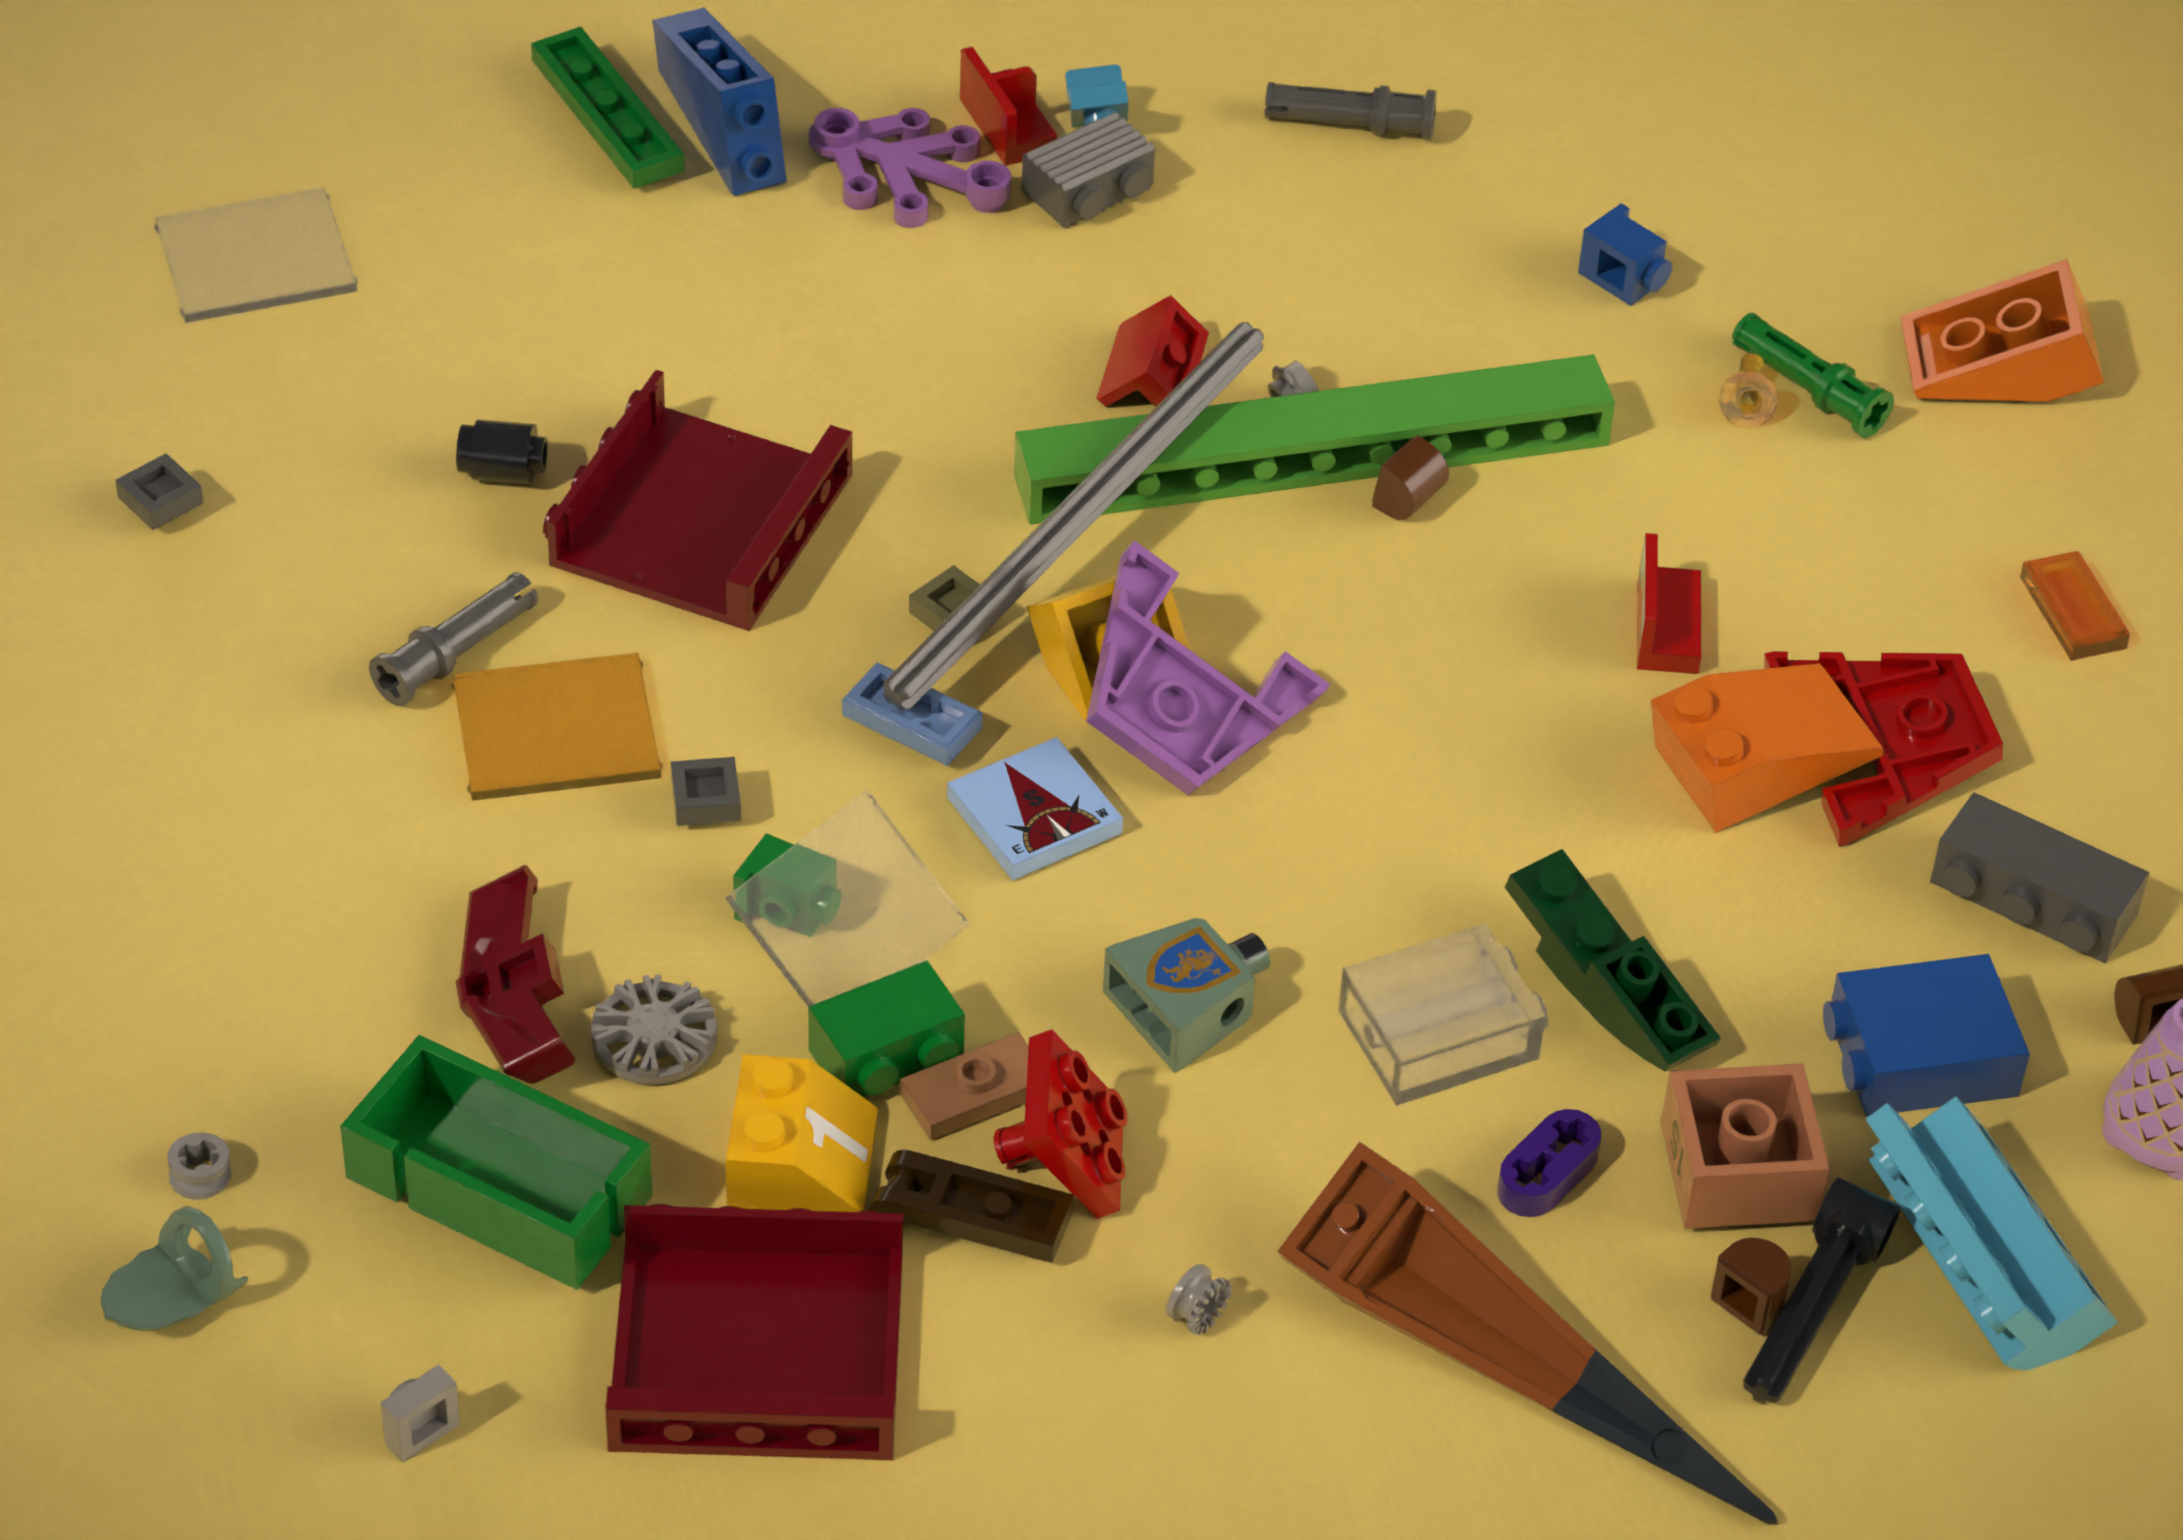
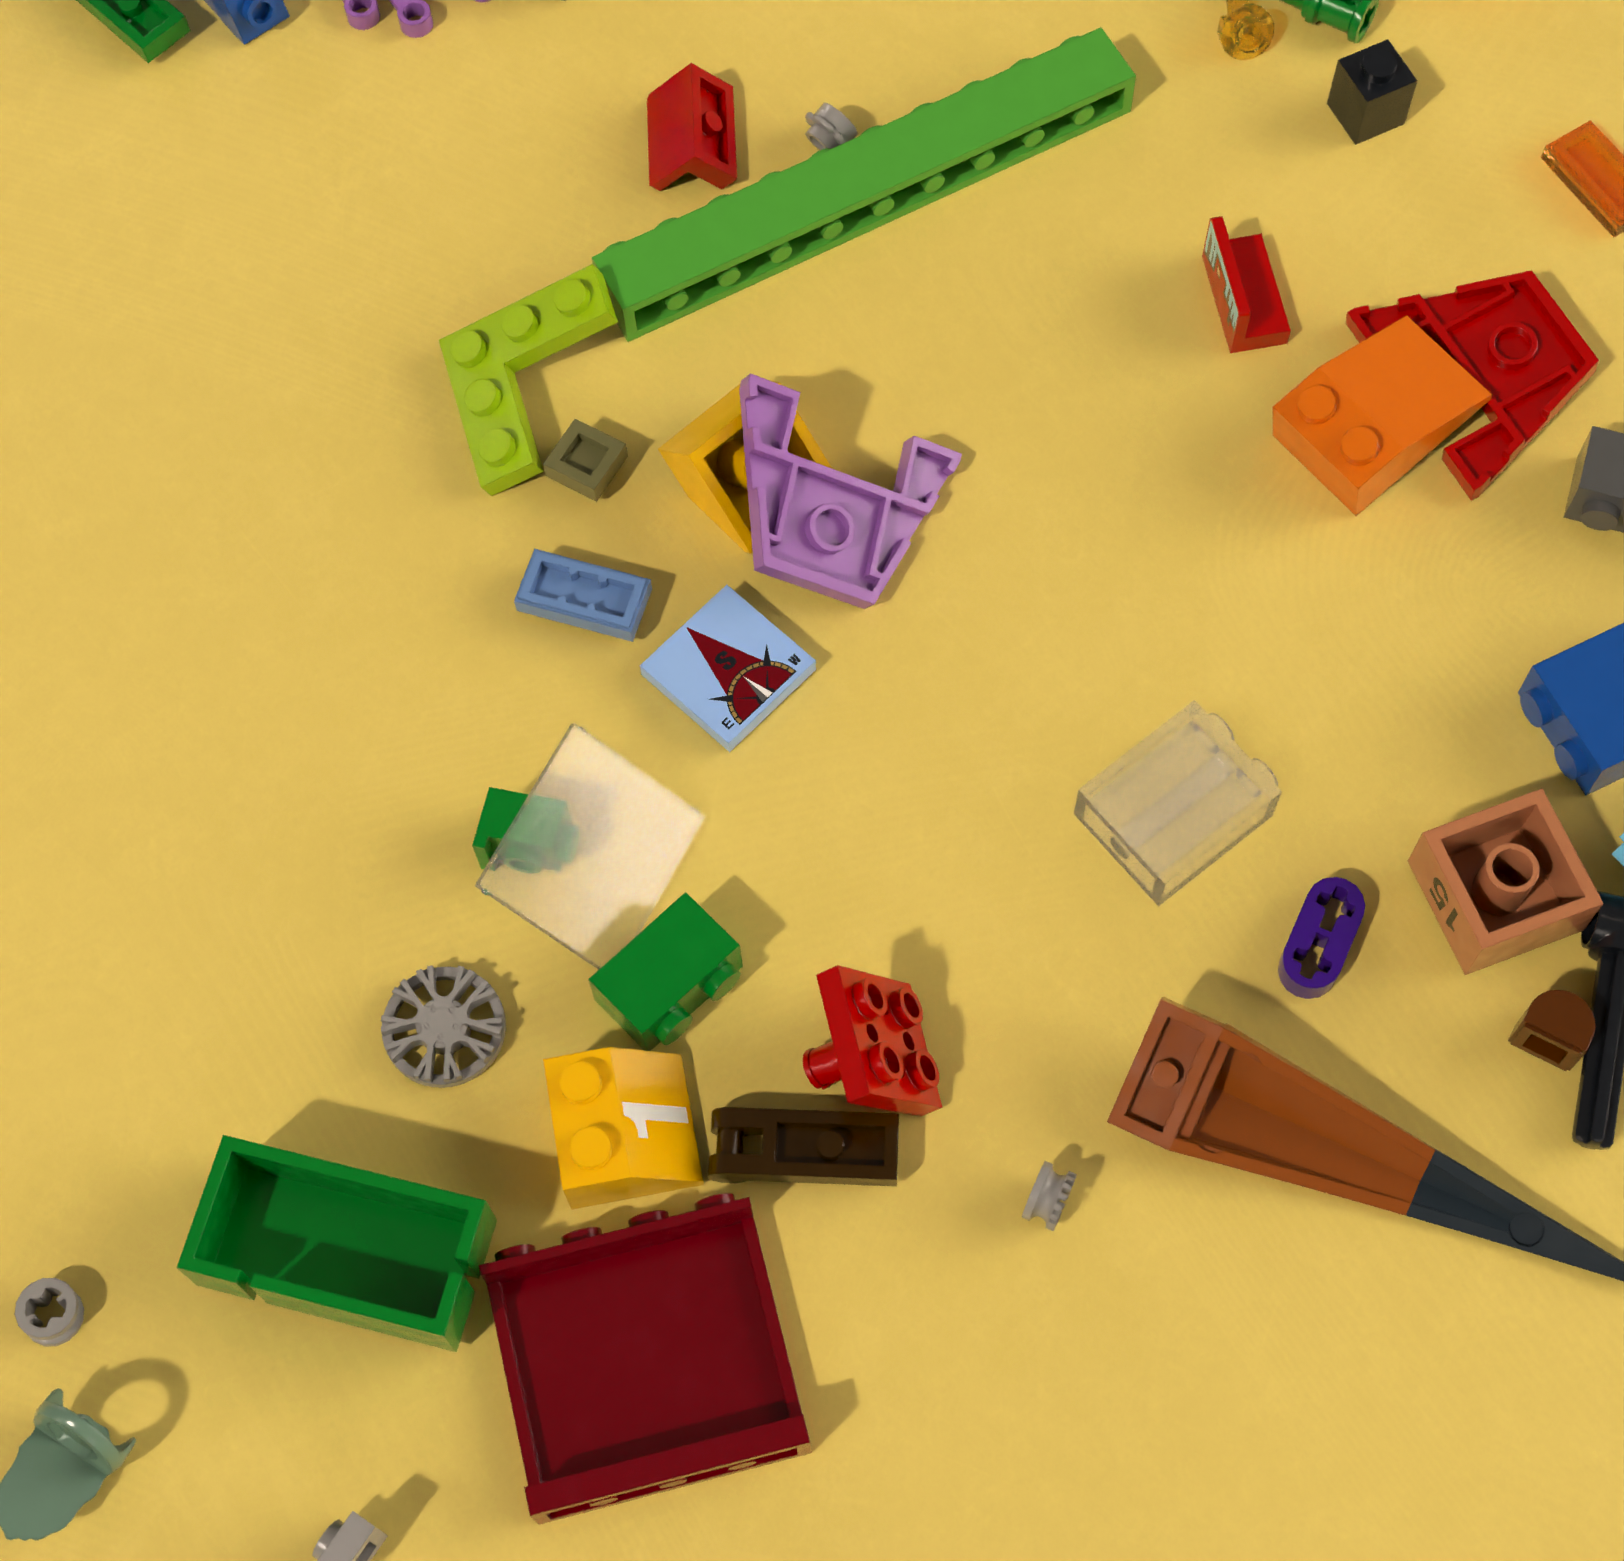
camera: 10 degrees left, 20 degrees up
dark grey pin [369,572,538,706] -> none
clear yellow piece [451,652,663,801] -> none
black brick [456,419,548,484] -> none
dark red plate [456,865,575,1084] -> none
dark red panel [543,370,852,631] -> none
dark grey plate [671,757,741,826] -> none
axle [883,322,1264,711] -> none
medium nougat plate [900,1032,1028,1140] -> none
sand green torso [1103,918,1270,1073] -> none
reddish brown brick [1372,435,1449,520] -> none
dark green slope [1504,849,1721,1072] -> none
none -> lime plate [439,264,618,496]
none -> brick [1327,39,1417,145]

